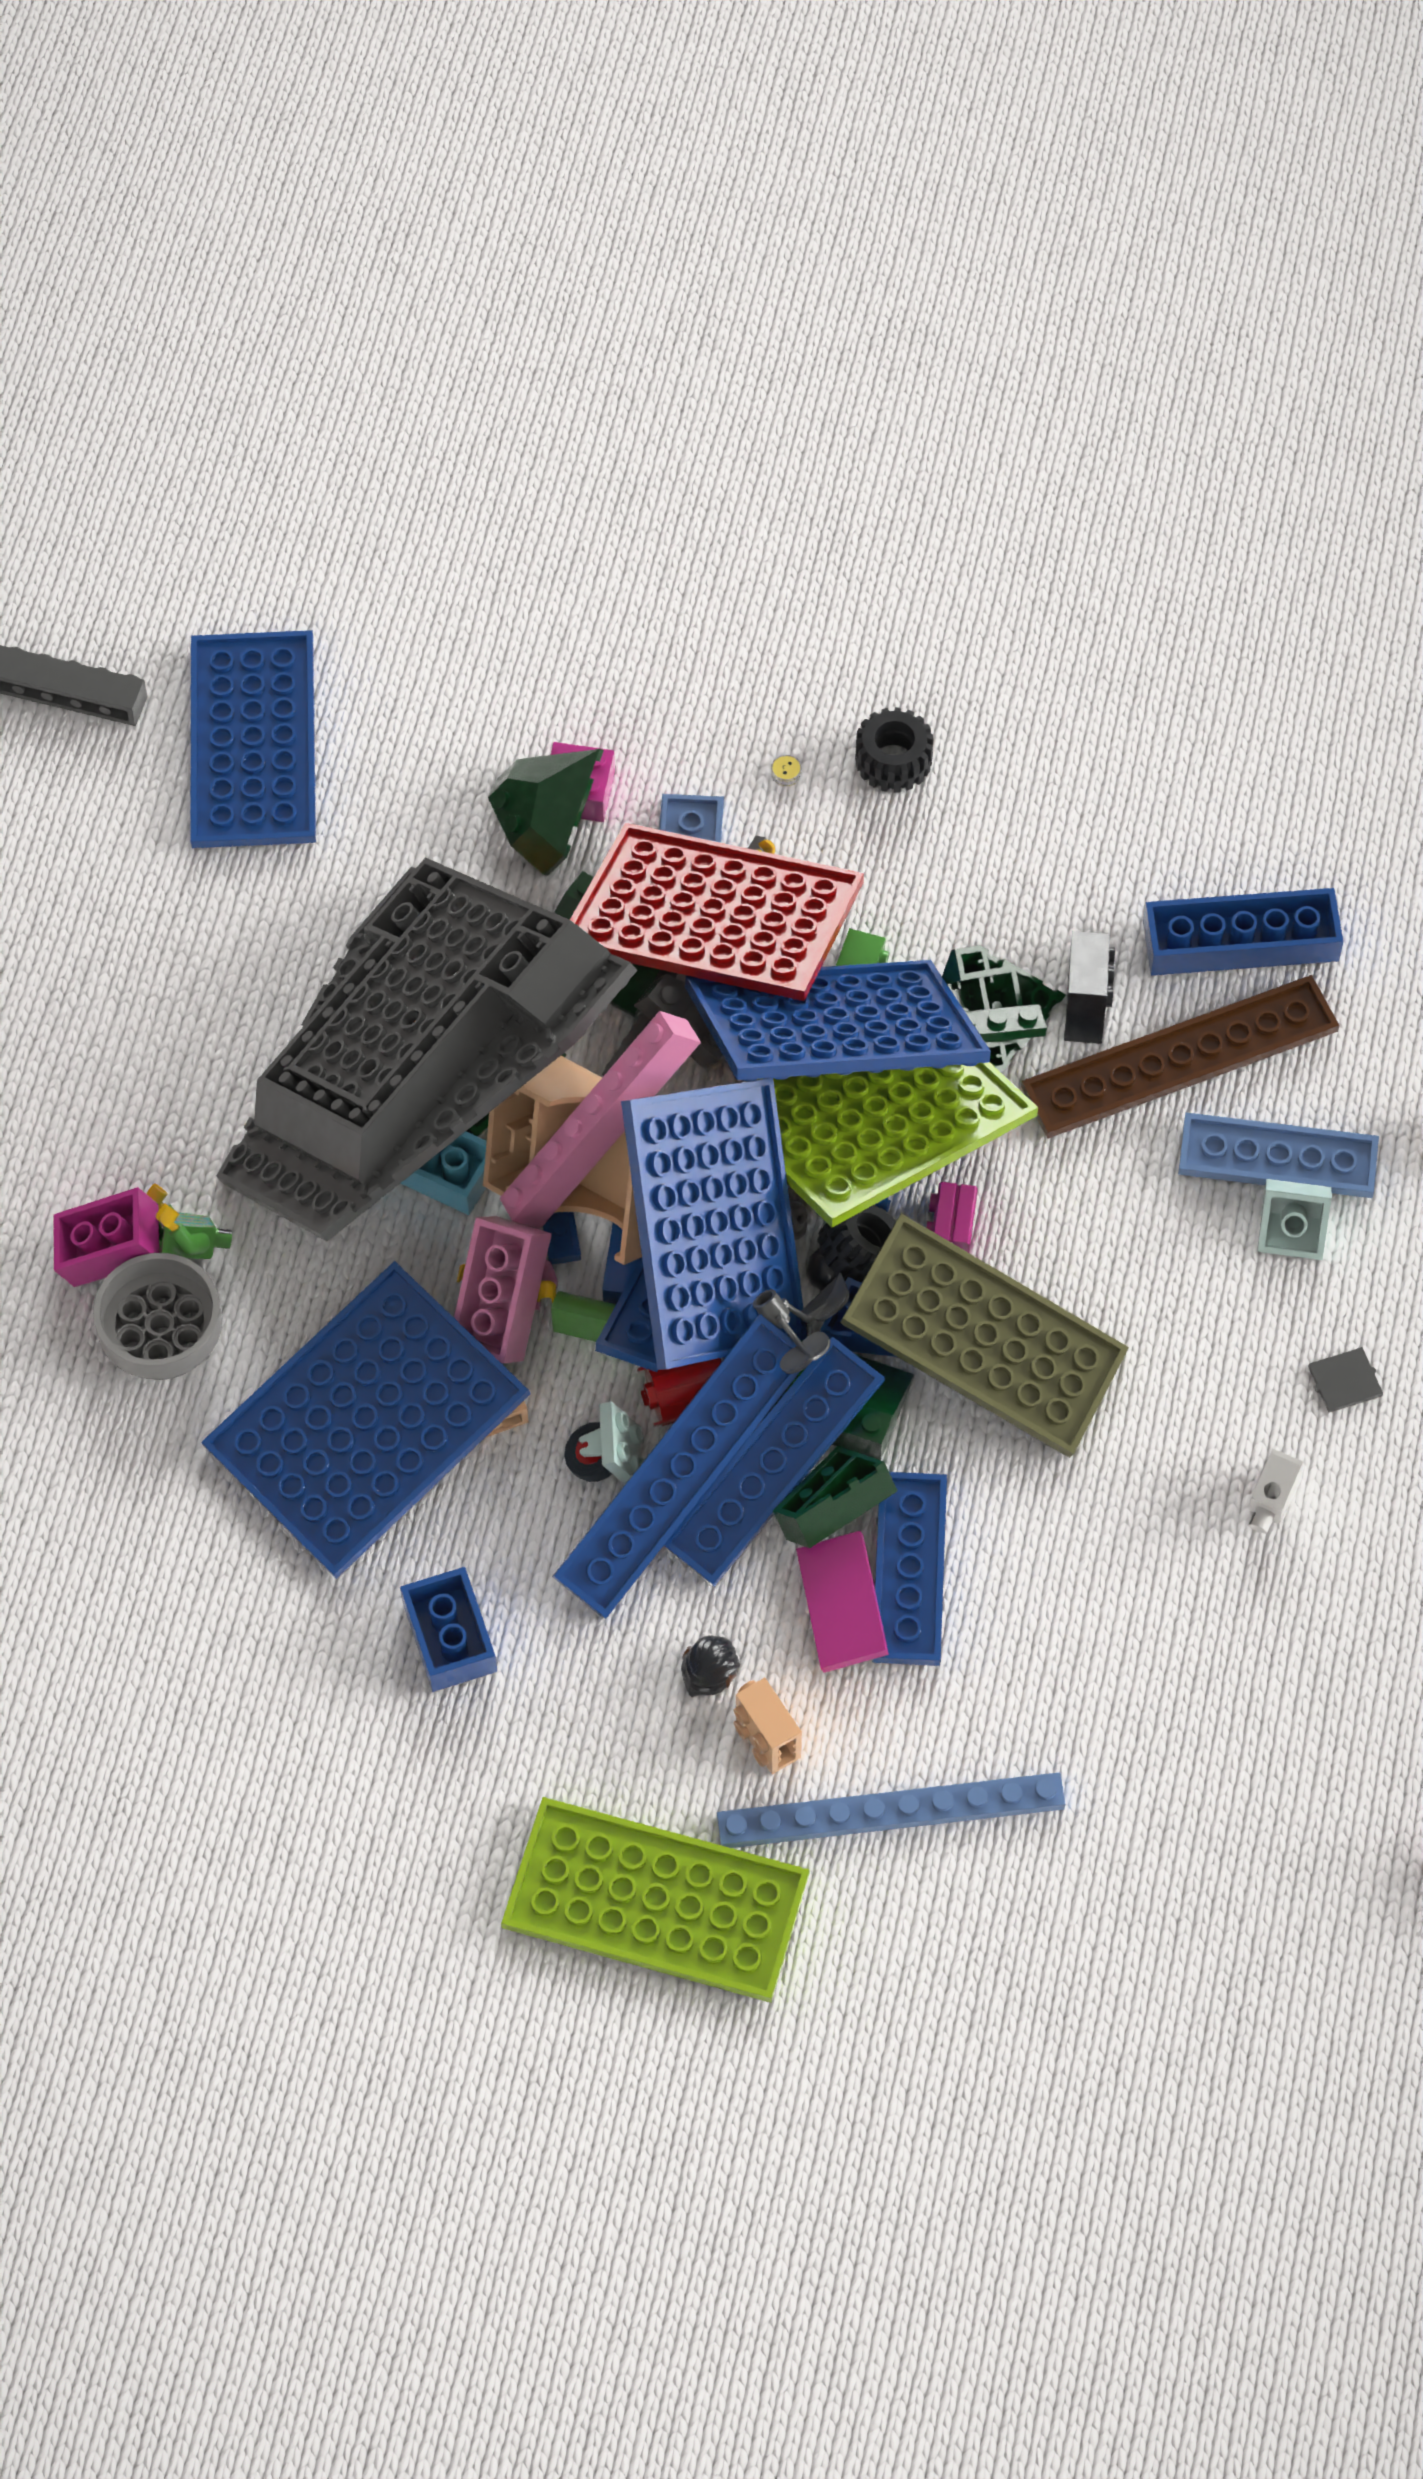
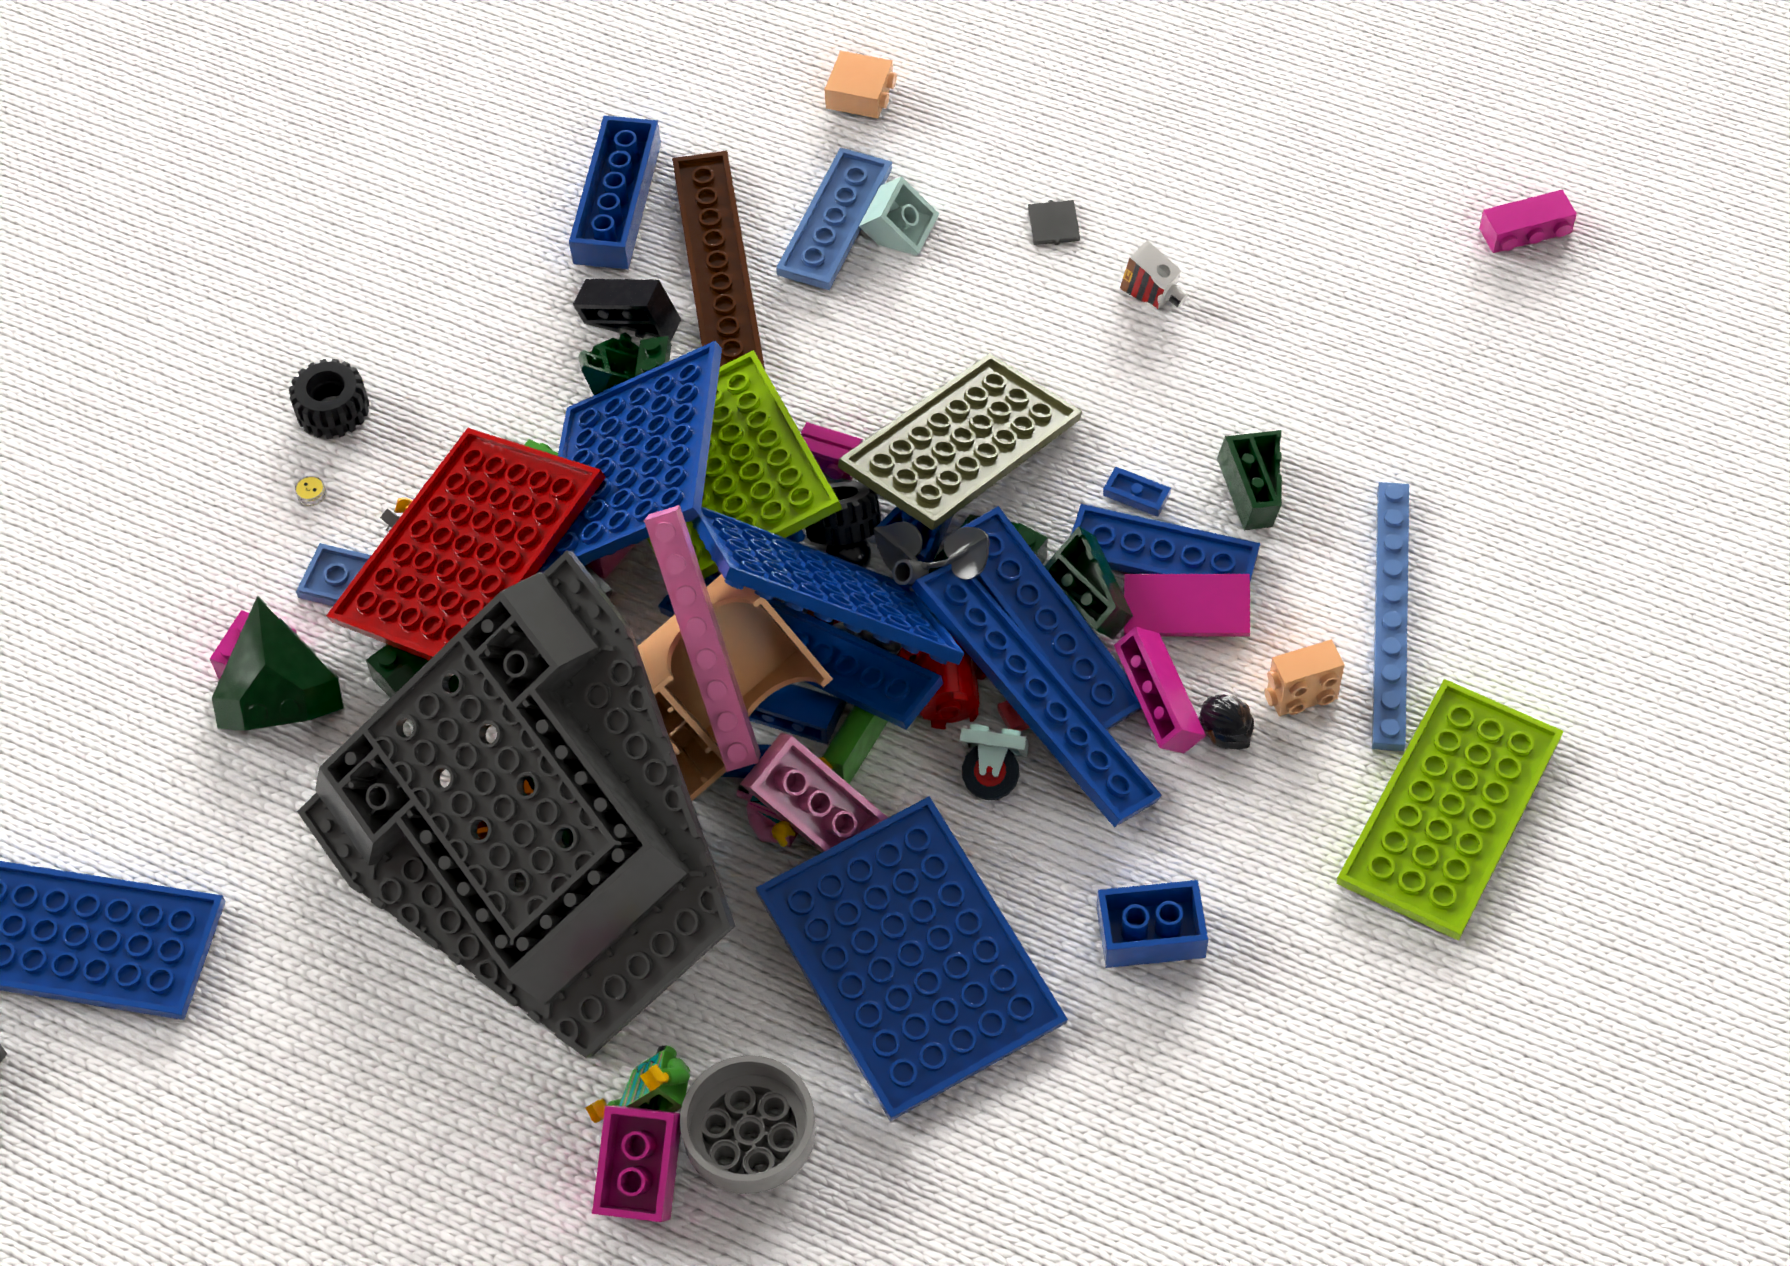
camera: 75 degrees left, 5 degrees down
none -> blue plate [1103,467,1171,517]
none -> dark pink brick [1114,627,1206,754]
none -> dark green wedge [1217,430,1282,531]

